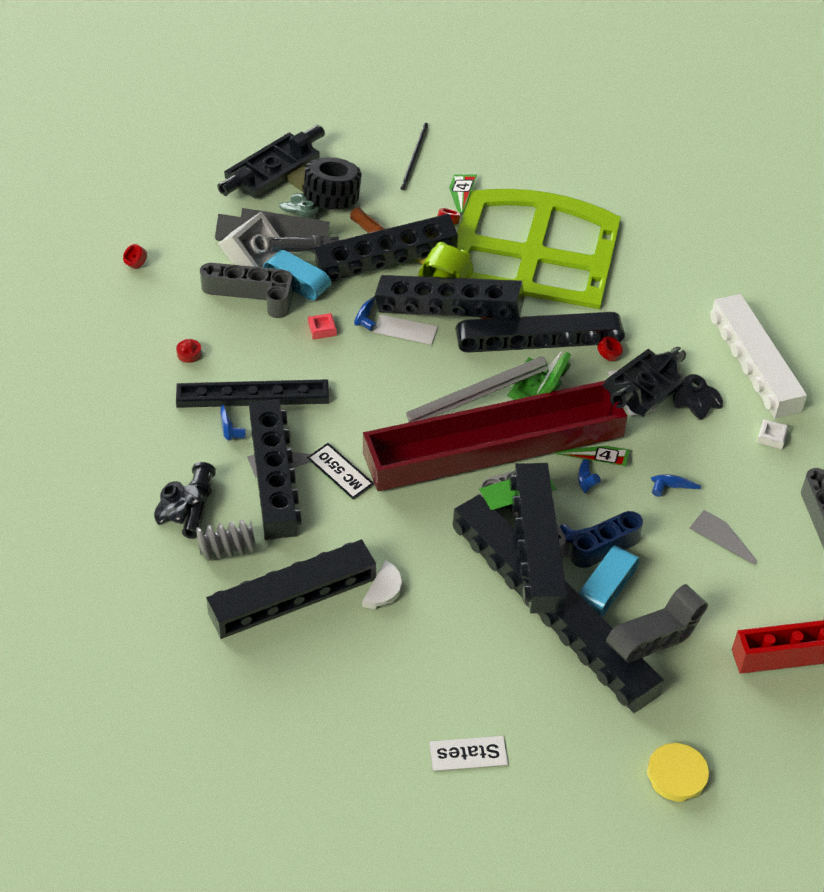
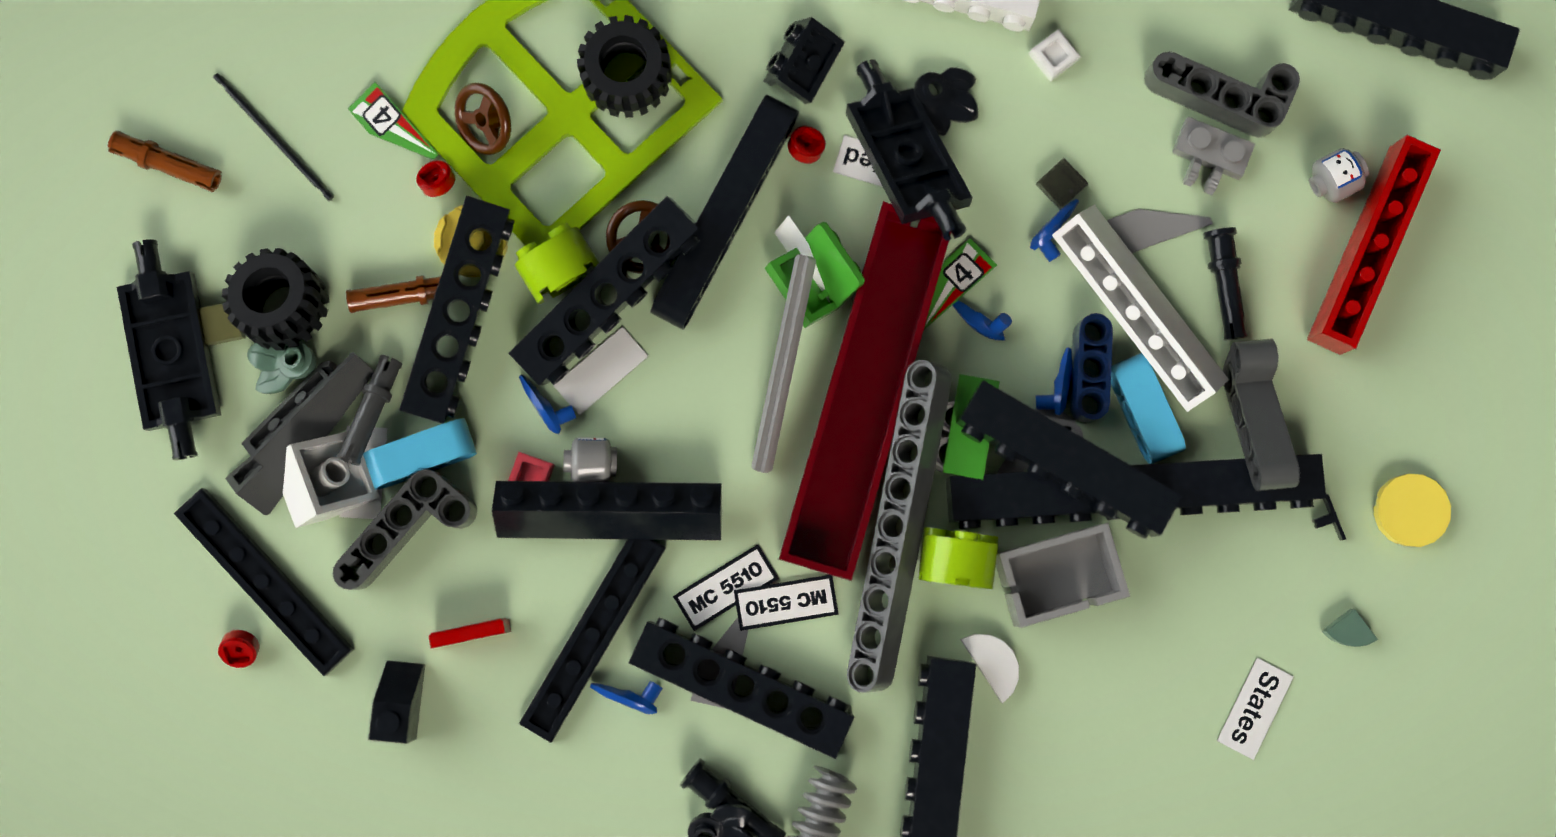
camera: 60 degrees left, 35 degrees up
red tile [176,339,202,363] -> none
none -> dark orange pin [108,130,222,192]
none -> black tile [174,488,355,676]
none -> black slope [368,660,425,744]
none -> red tile [428,618,511,648]
none -> reddish brown piece [454,83,511,155]
none -> black brick [492,481,722,540]
none -> light grey head [563,437,617,482]
none -> black tyre [577,15,672,118]
none -> sticker [673,544,779,631]
none -> black bracket [764,17,845,104]
none -> dark grey beam [847,360,952,692]
none -> lime brick [918,527,998,589]
none -> light grey piece [996,523,1130,628]
none -> clear smoke tile [1036,158,1089,210]
none -> white brick [1052,205,1229,412]
none -> light grey hinge [1172,117,1255,195]
none -> black pin [1203,227,1248,340]
none -> black piece [1312,494,1346,540]
none -> sand green tile [1322,609,1378,647]

